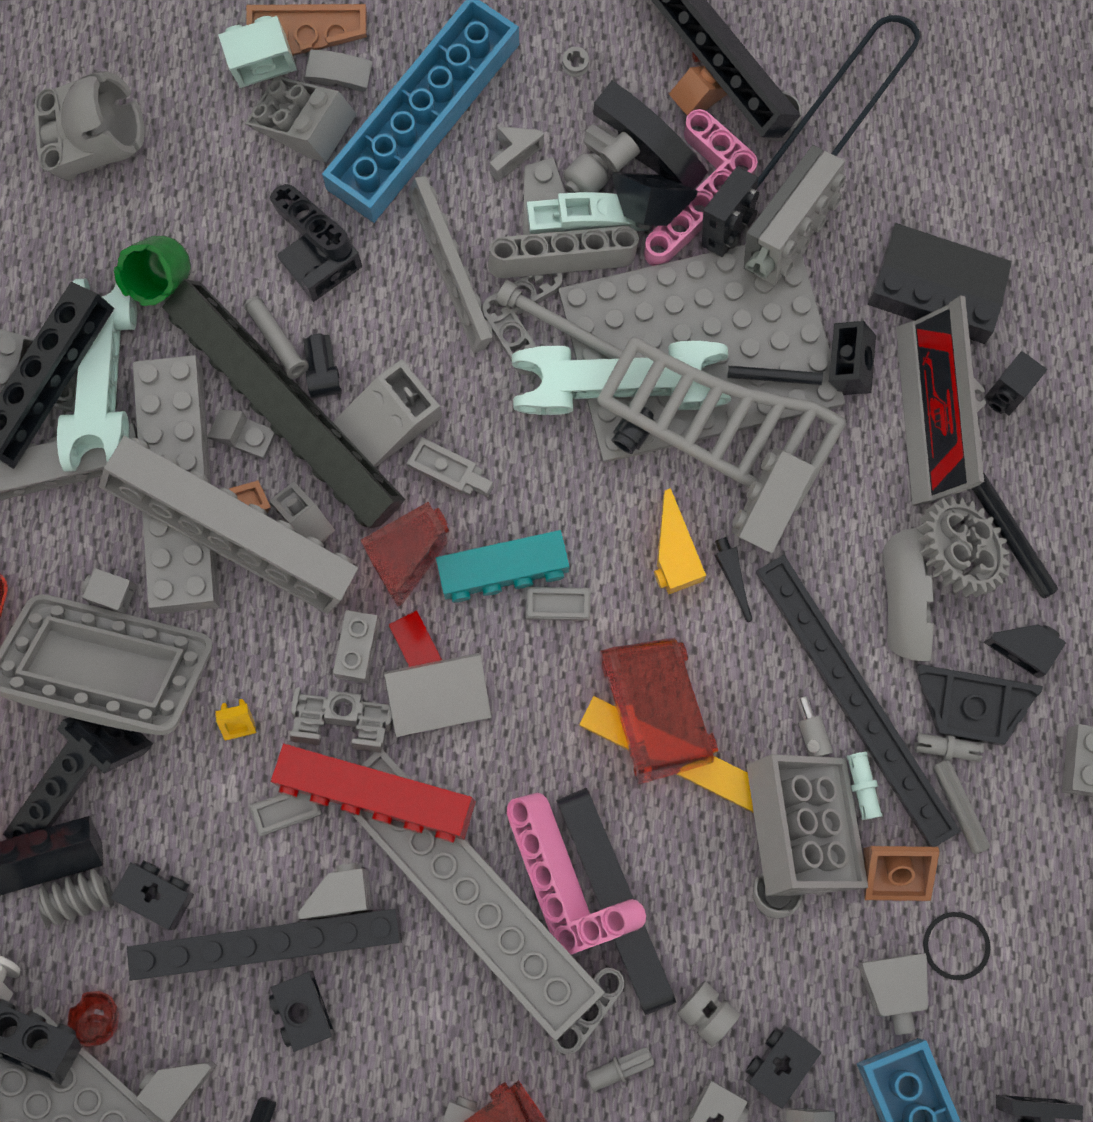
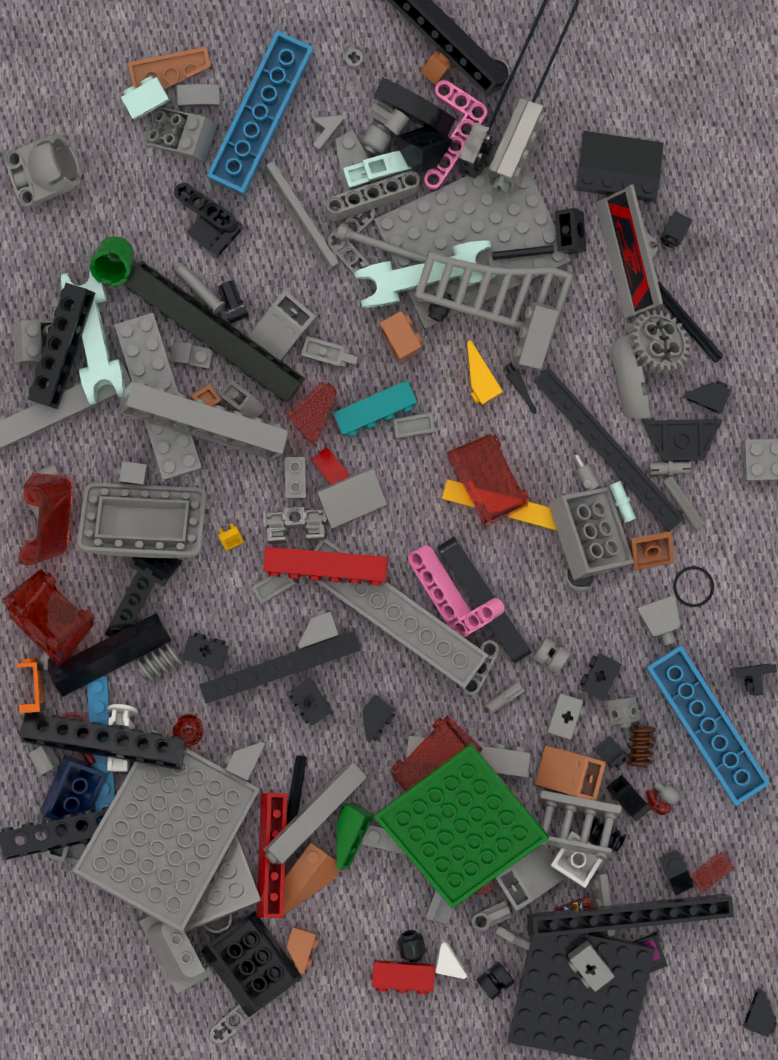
camera: 15 degrees left, 10 degrees up
none -> black slope [362,694,395,743]
none -> nougat brick [380,311,423,365]

